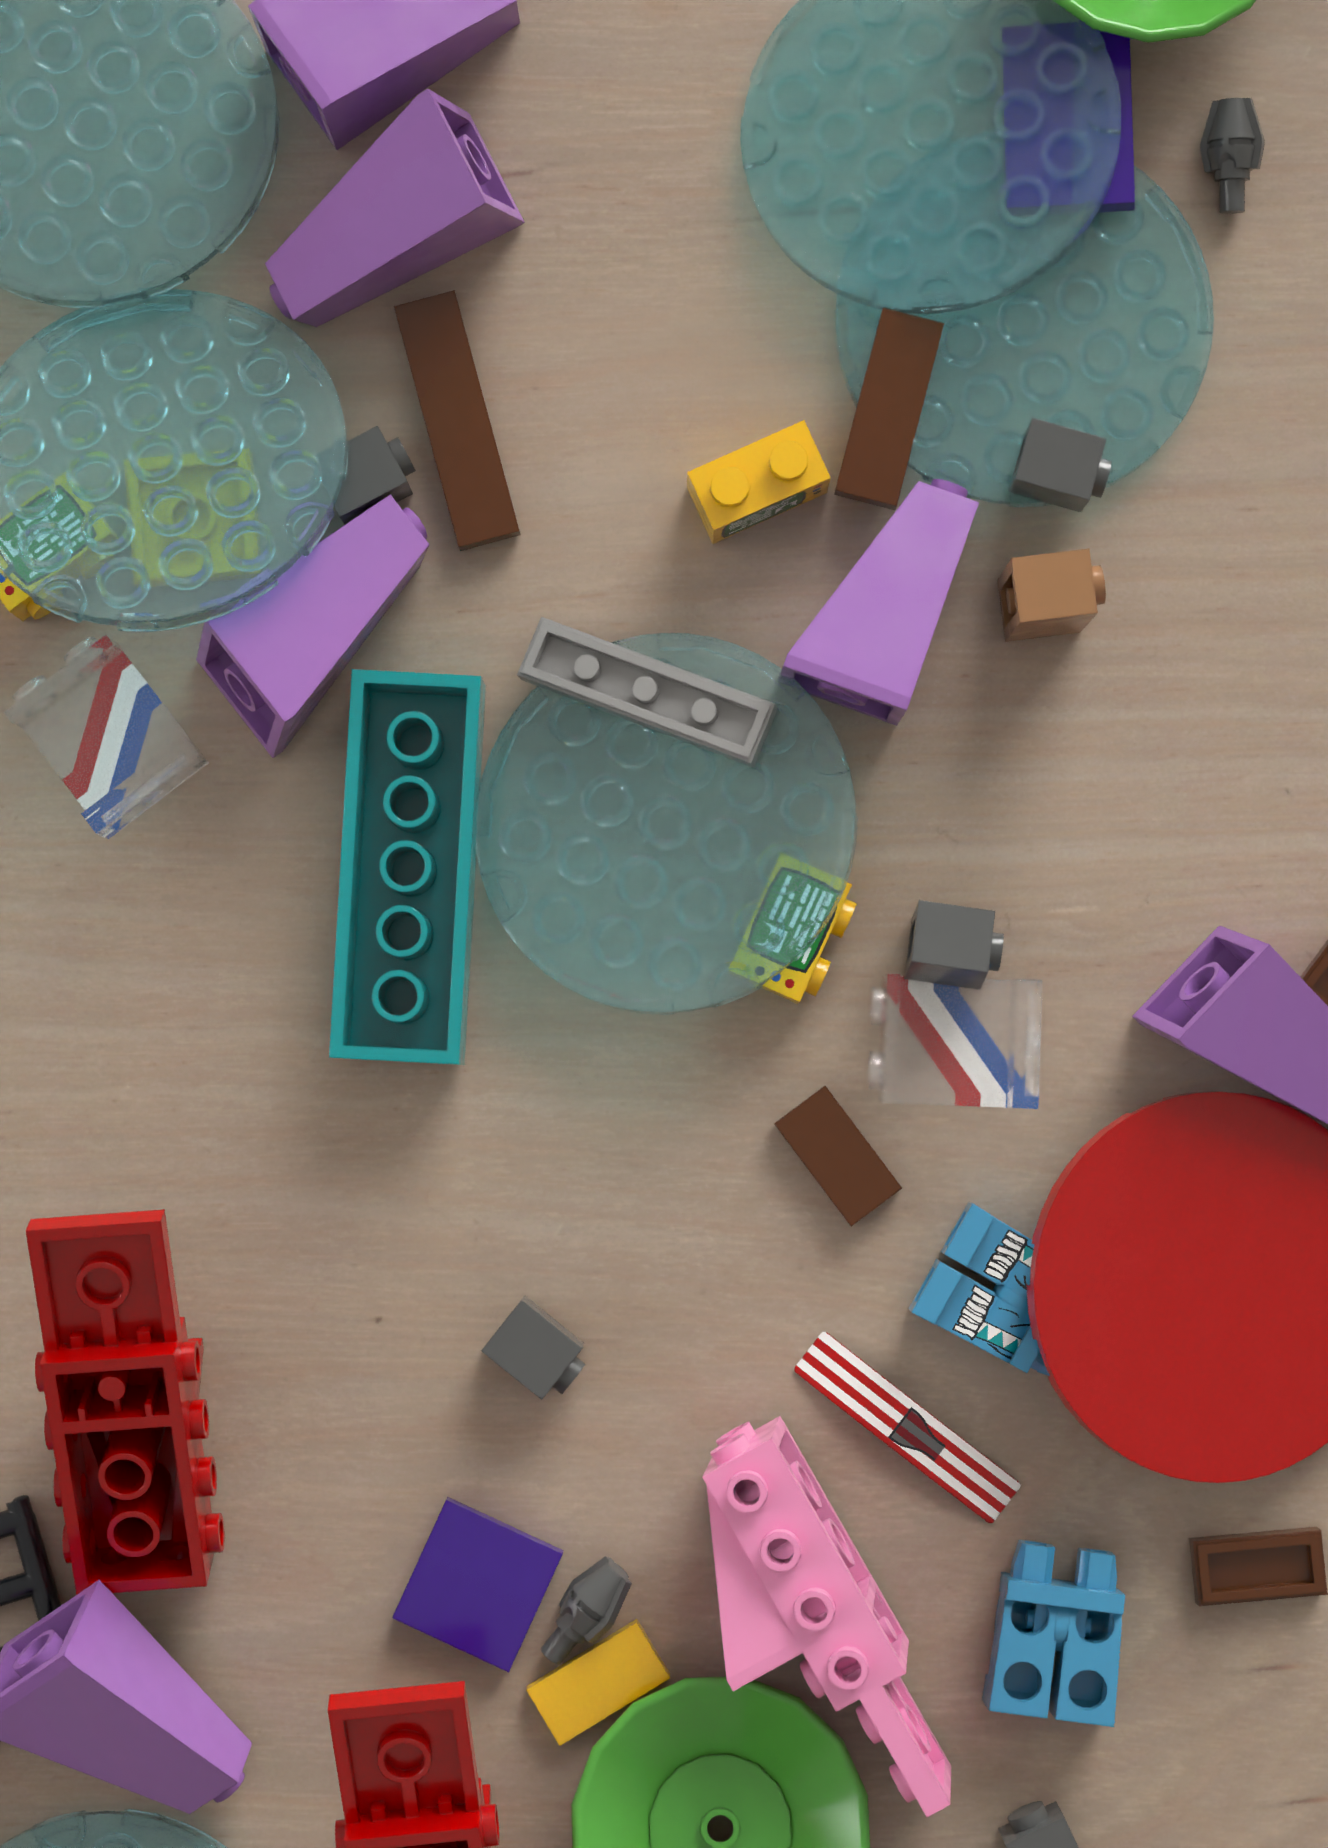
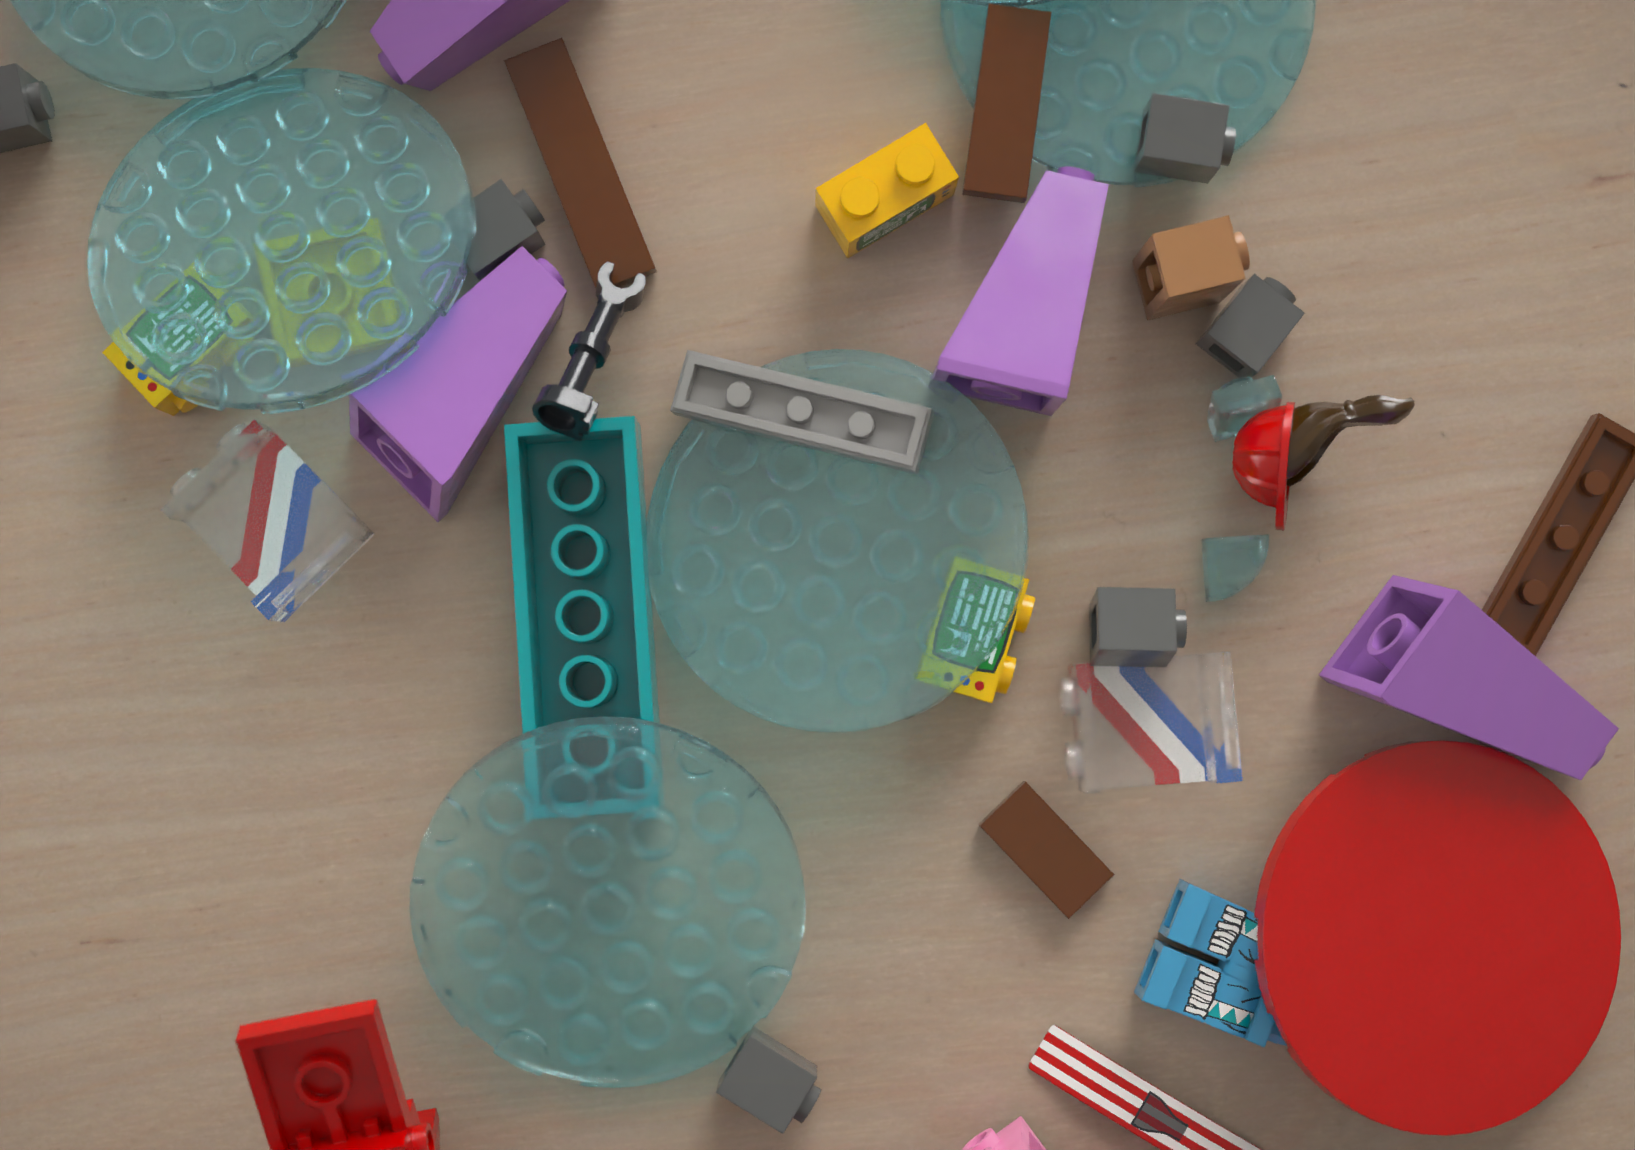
camera: 15 degrees left, 0 degrees up
none -> clear light blue tile [410,716,806,1088]
none -> black piece [532,261,646,442]
none -> dark grey brick [1196,273,1305,382]
none -> clear light blue tile [1202,534,1269,602]
none -> clear light blue plate [1207,375,1282,442]
none -> piece [1232,395,1415,531]

